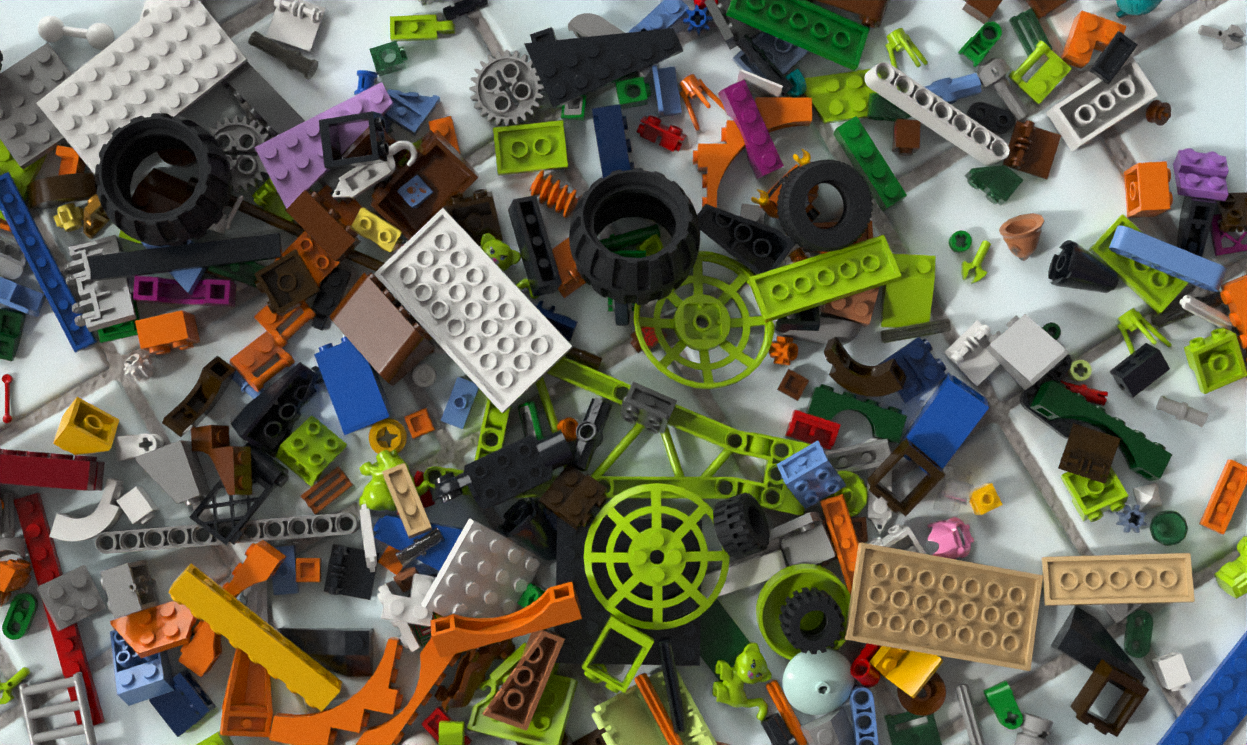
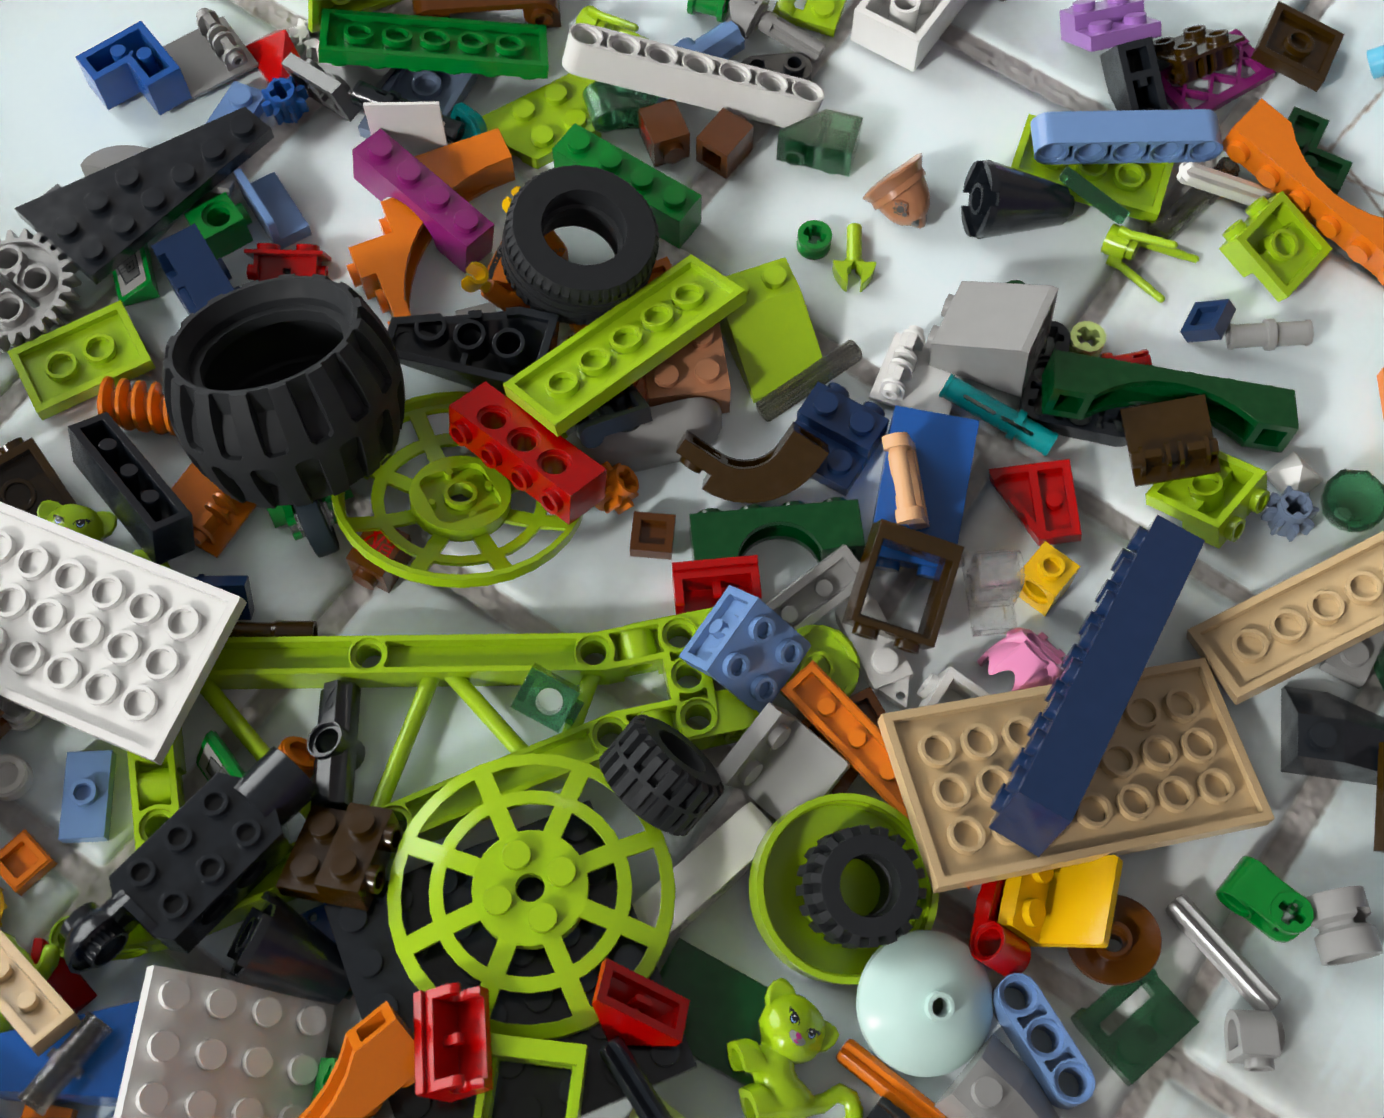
camera: 25 degrees left, 20 degrees down
dark grey bracket [620,382,677,434] -> none
orange plant [679,74,726,131] -> none
reddish brown hinge [1002,121,1061,180] -> none
black hinge [1109,343,1170,398] -> none
orange brick [1124,161,1173,218] -> none
none -> red hinge [413,982,493,1103]
none -> red brick [449,381,607,525]
none -> clear green brick [510,663,584,733]
none -> red slope [592,958,690,1046]
none -> reddish brown brick [696,108,754,179]
none -> light nougat plate [882,432,930,530]
none -> teal pin [939,374,1059,457]
none -> red wing [989,459,1082,546]
none -> dark blue brick [989,515,1205,857]
none -> clear green tile [1058,166,1130,224]
none -> dark blue plate [1180,299,1236,342]

